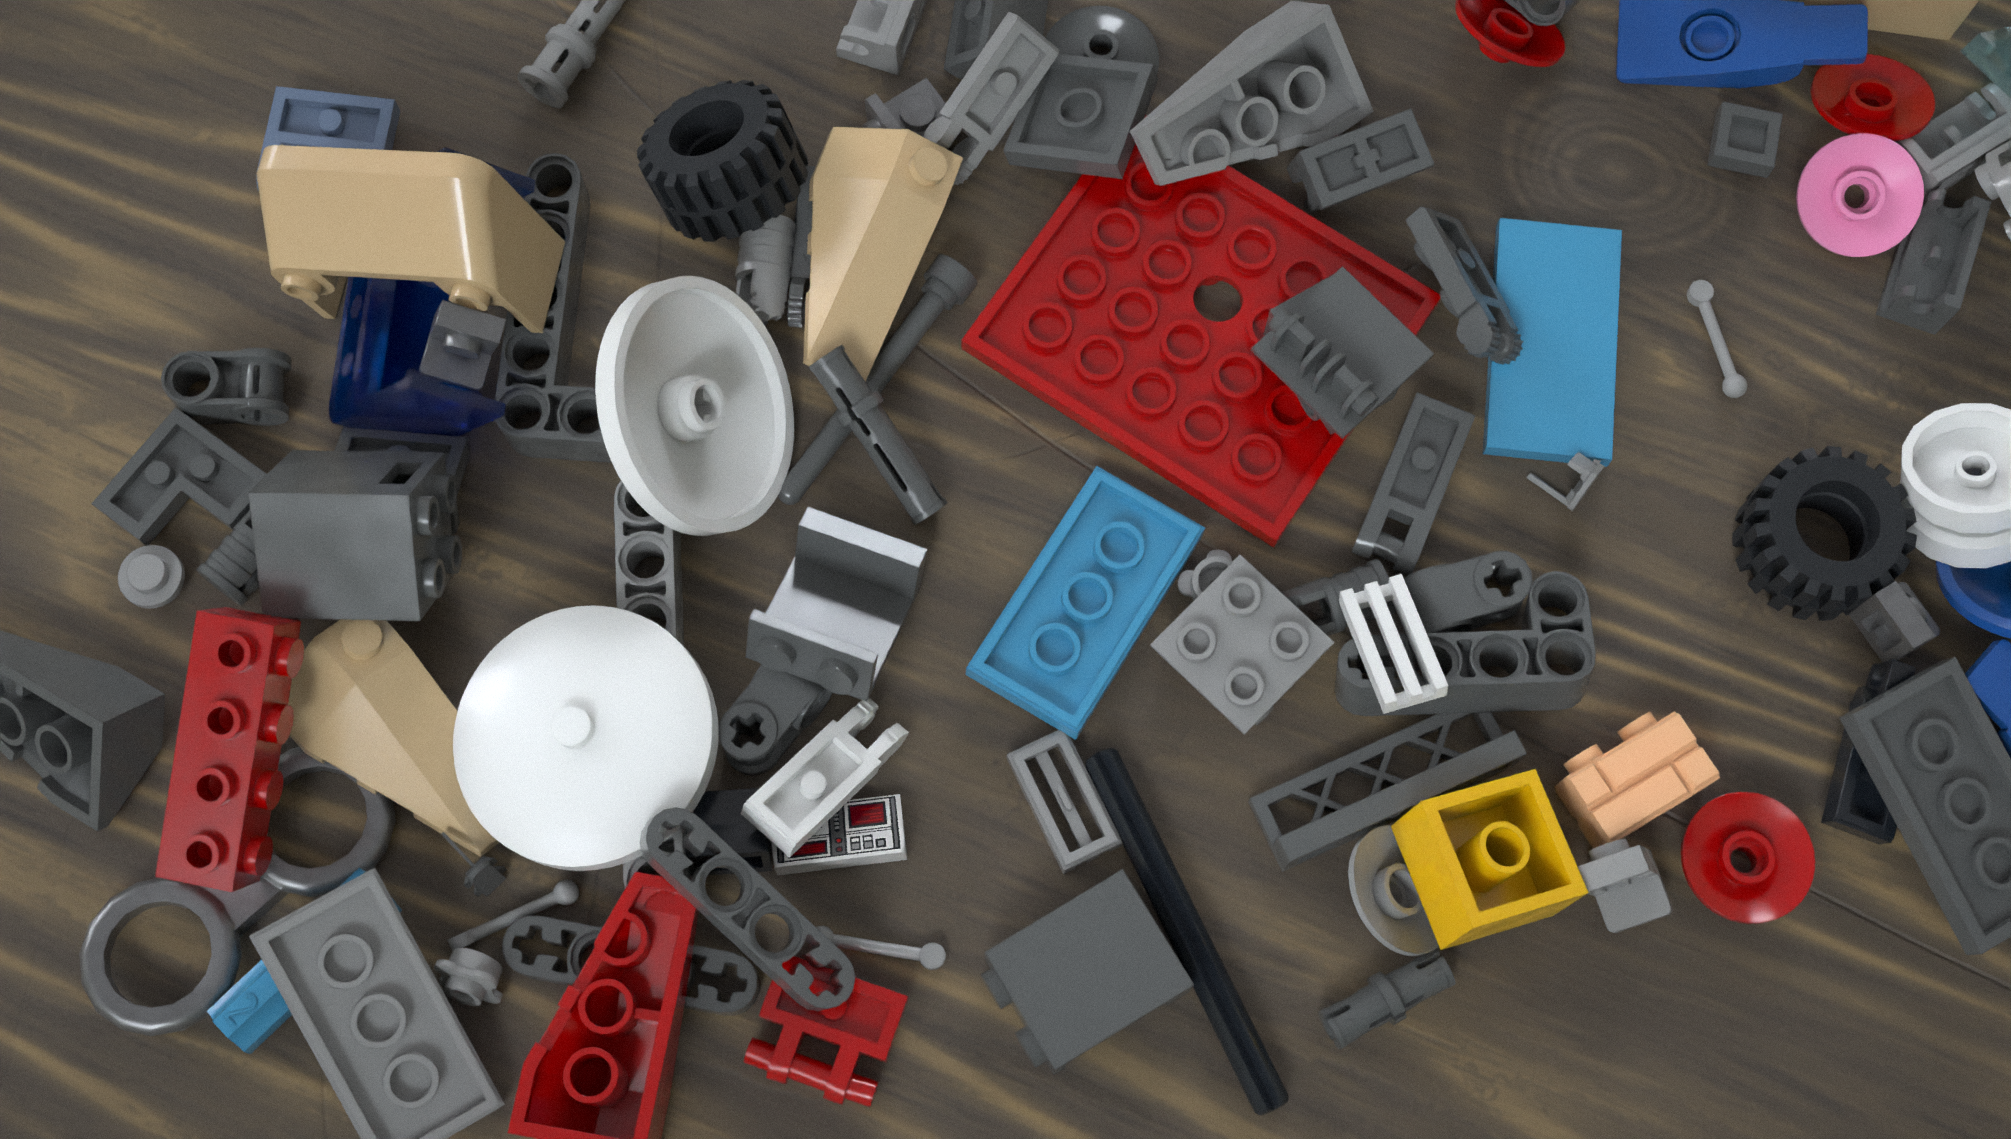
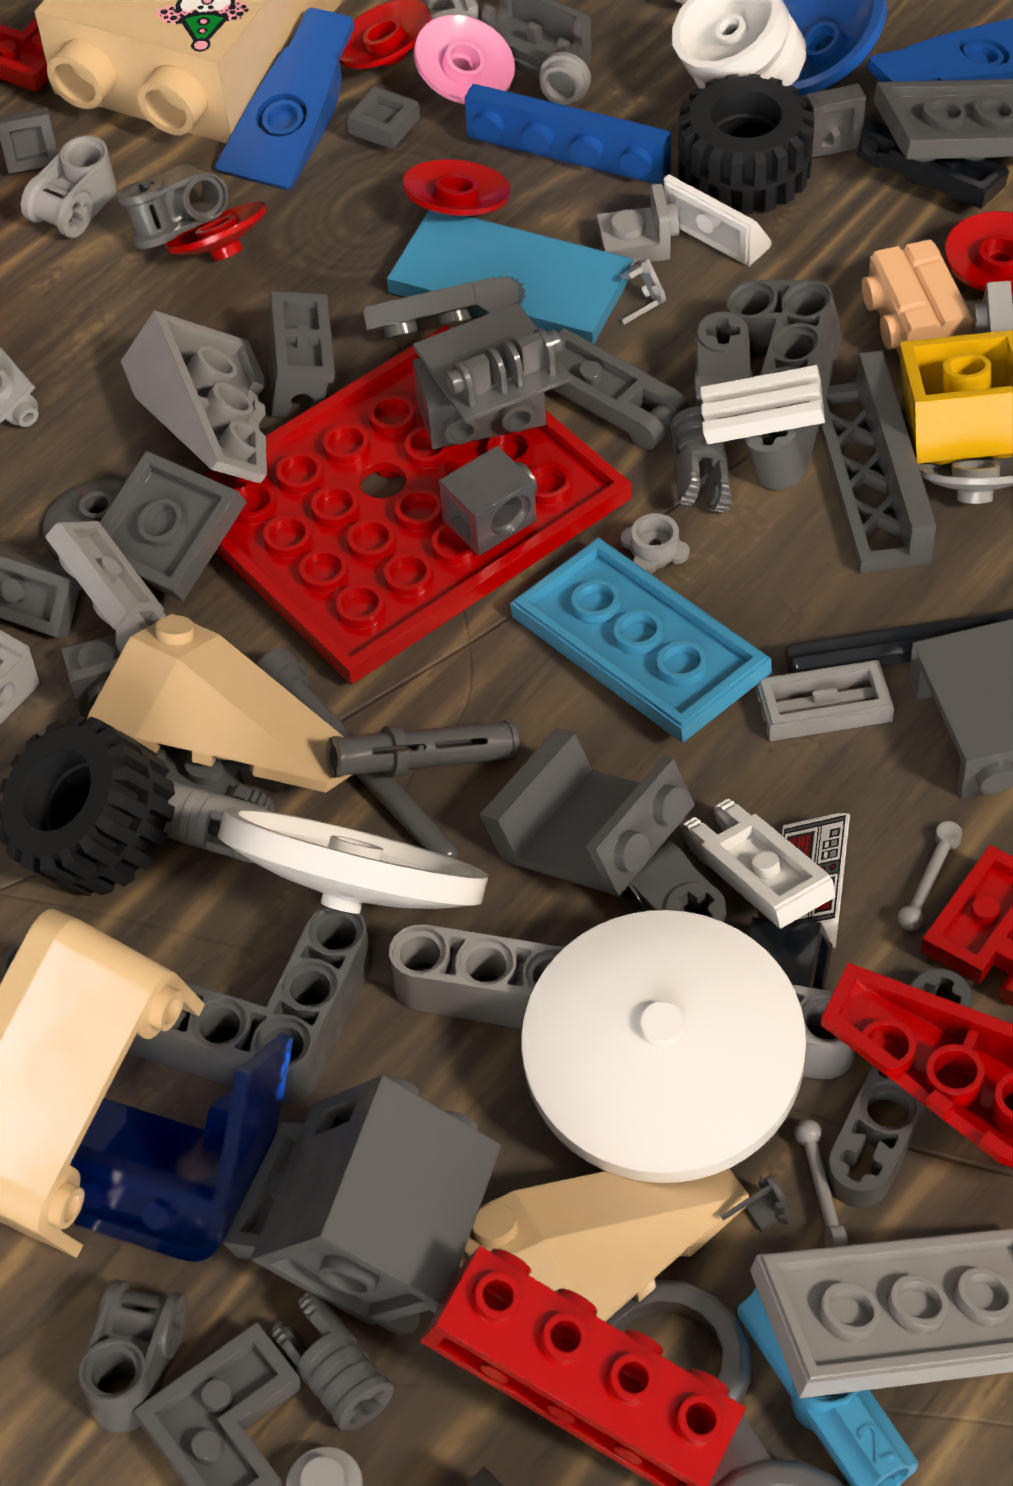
camera: 70 degrees left, 20 degrees down
flat silver bracket [419,300,506,391] -> none
light grey plate [434,948,503,1006] -> none
dark grey beam [640,807,855,1011] -> none
light grey hinge [1150,555,1334,735] -> none
light grey hinge [1686,280,1747,398] -> none
none -> red dish [402,159,511,217]
none -> flat silver brick [439,446,537,556]
none -> blue plate [464,83,671,186]
none -> light grey plate [539,52,591,105]
none -> light grey bracket [597,183,679,263]
none -> white slope [664,174,771,266]

